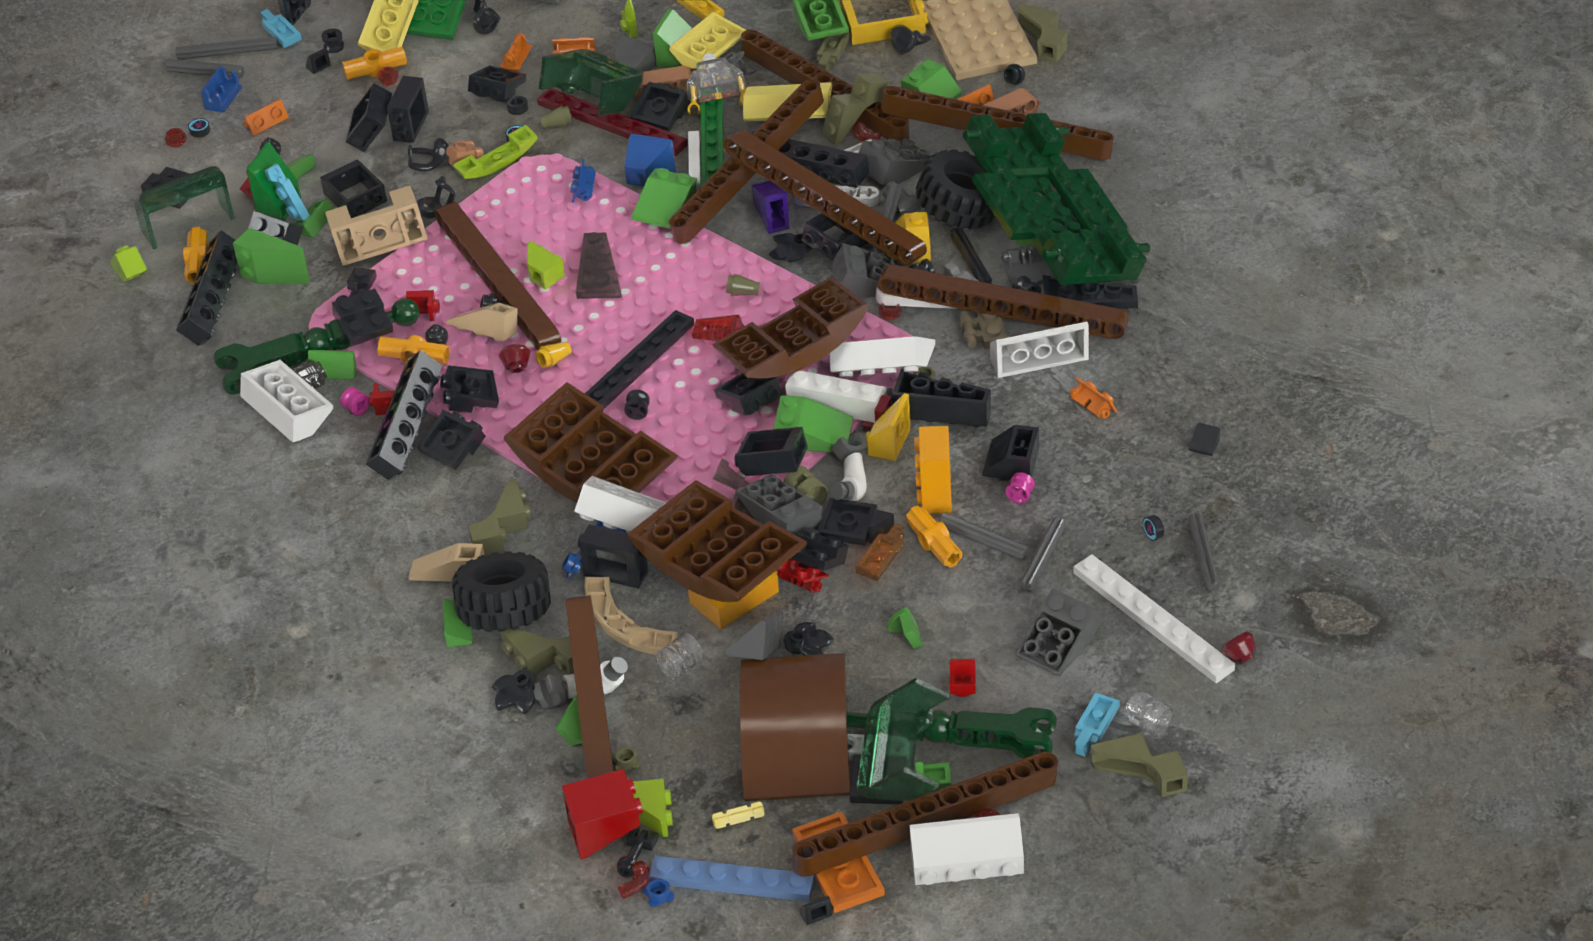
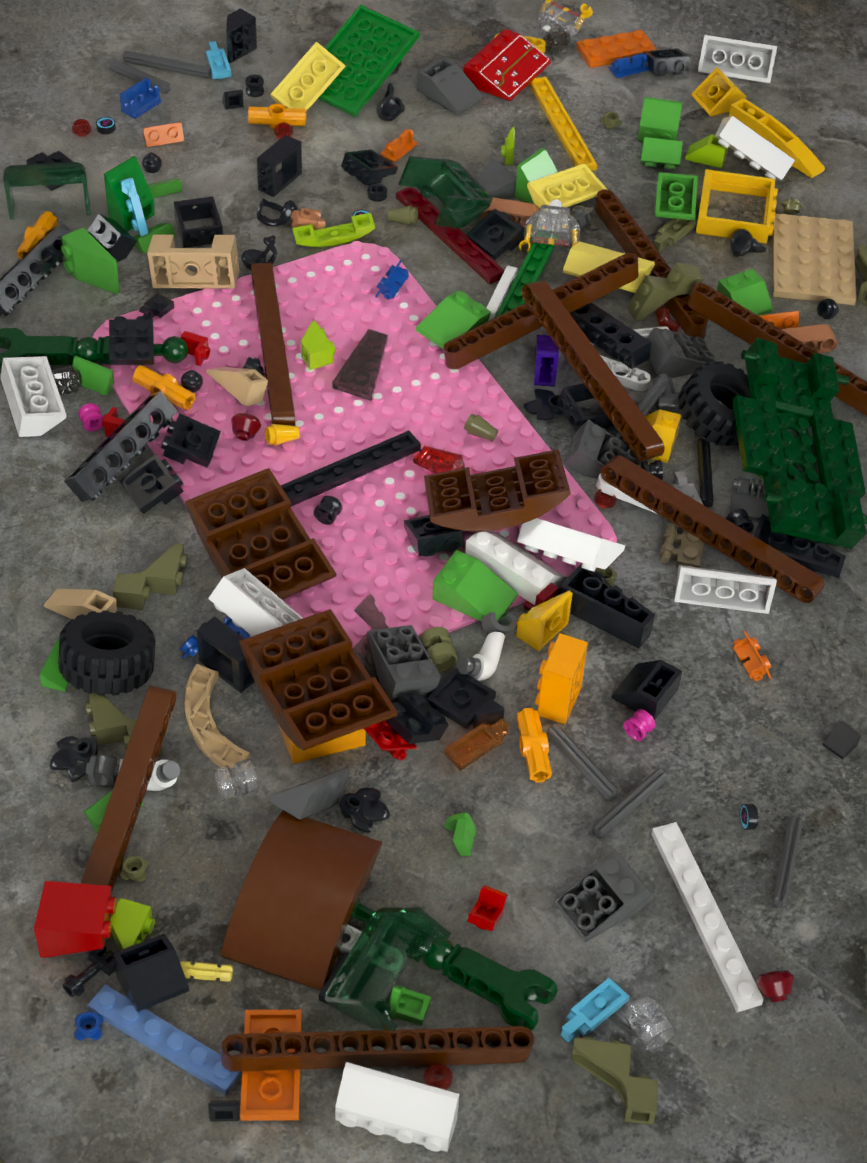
camera: 15 degrees right, 5 degrees up
black window [346,83,392,152] -> none
orange hinge [552,37,596,60] -> none
clear red arm [618,861,650,899] -> none
blue slope [624,134,676,186] -> none
black window [734,427,808,477] -> none
none -> black slope [112,933,190,1012]

